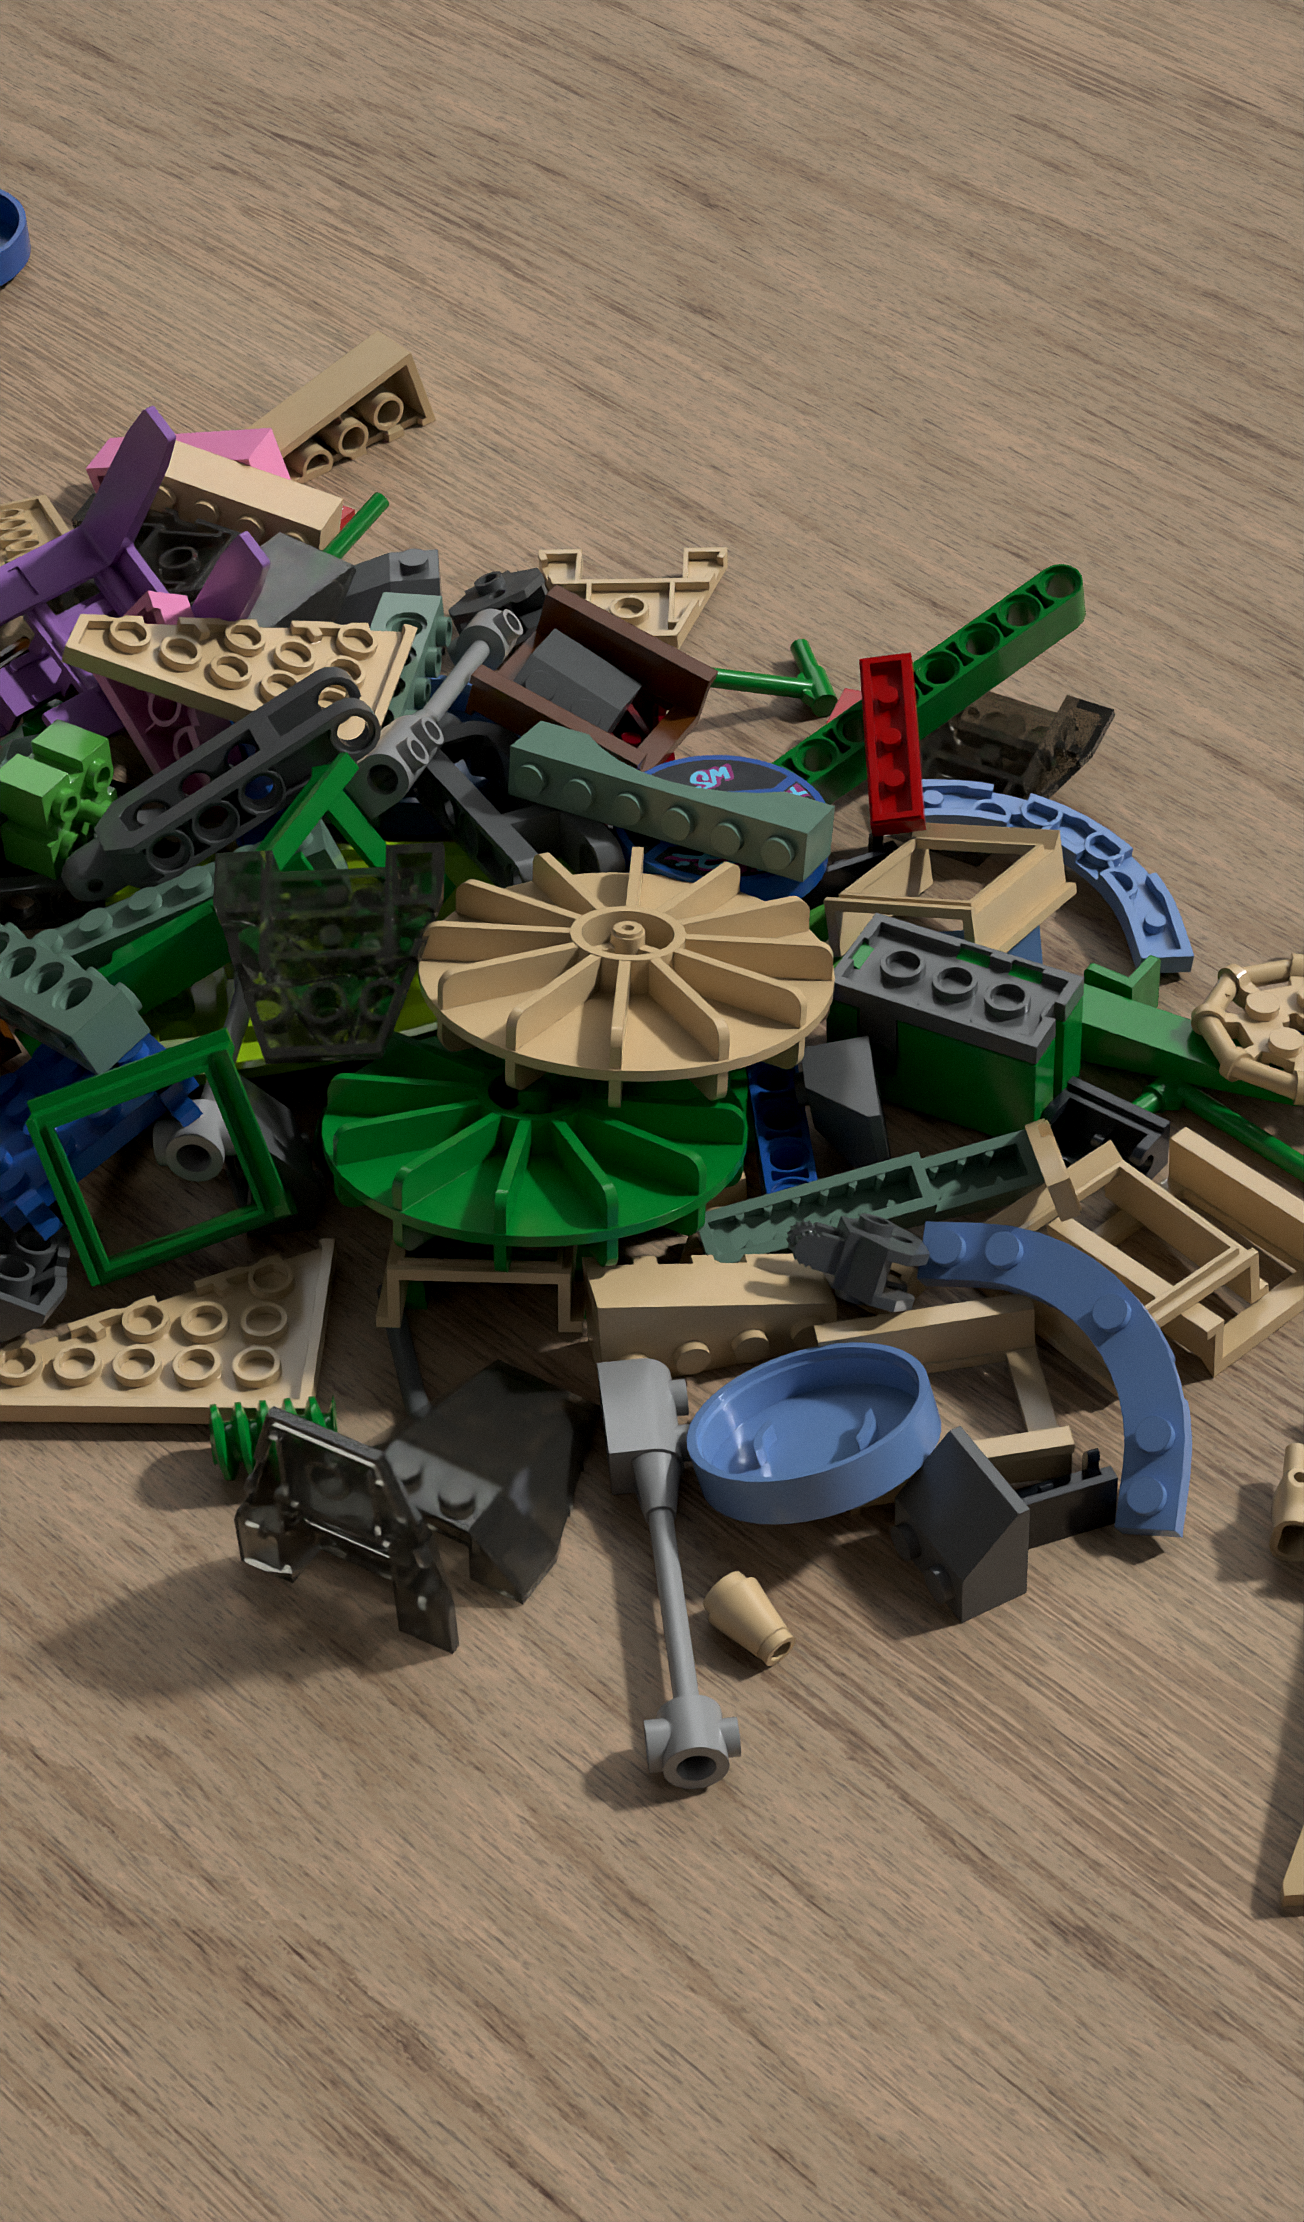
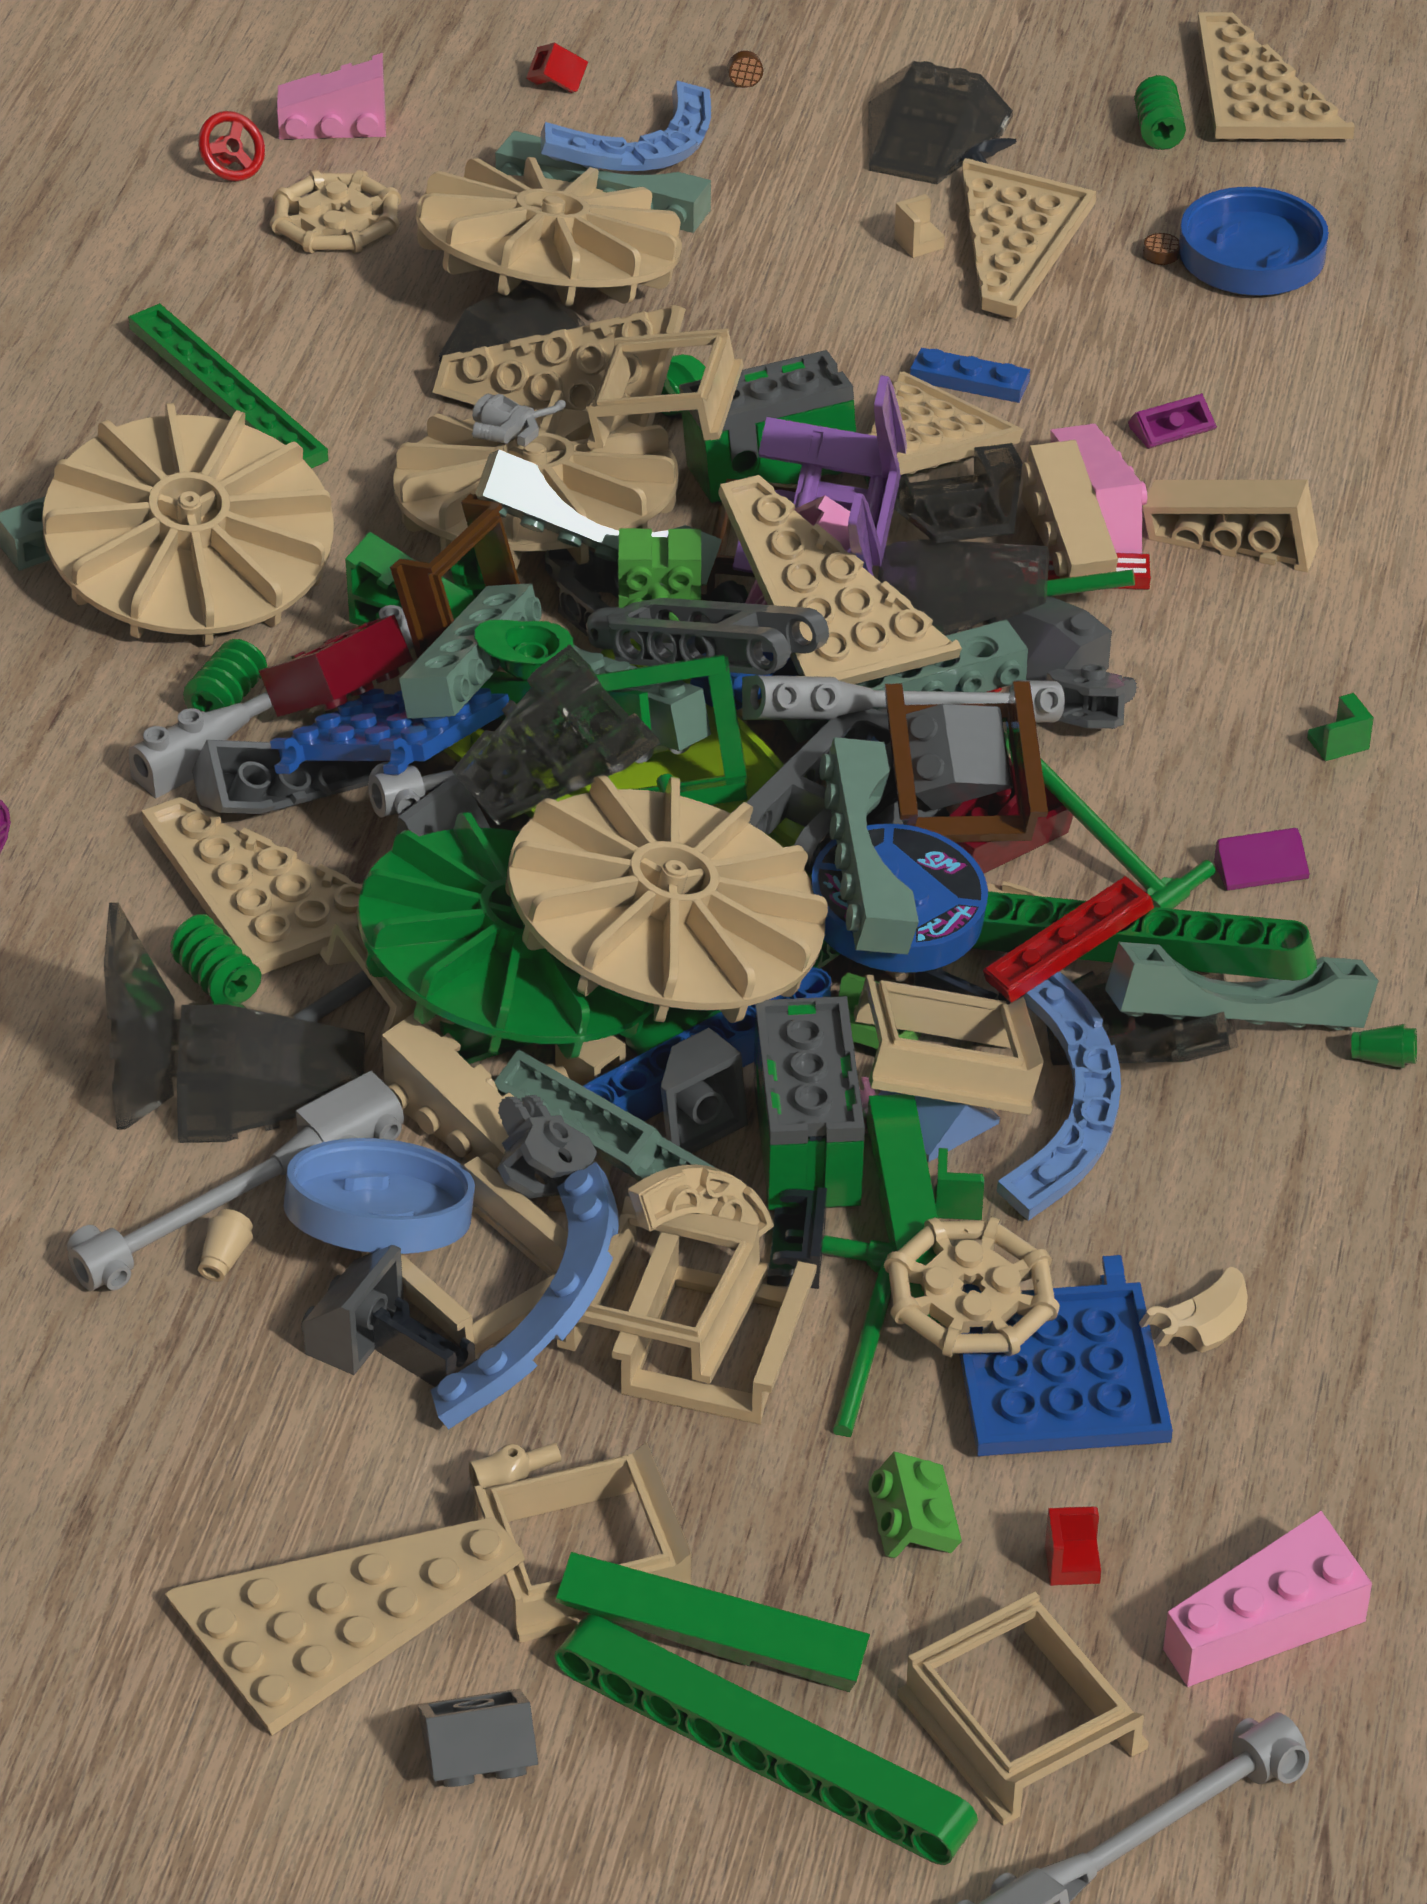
camera: 55 degrees right, 0 degrees up
green piece [26,1027,299,1287] -> none
tan wing [538,547,728,650] -> none
none -> green piece [474,619,574,681]
none -> sand green arch [1105,942,1379,1030]
none -> magenta slope [1128,393,1217,449]
none -> magenta slope [1214,828,1310,891]
none -> green panel [1307,693,1374,761]
none -> green cone [1351,1023,1417,1068]

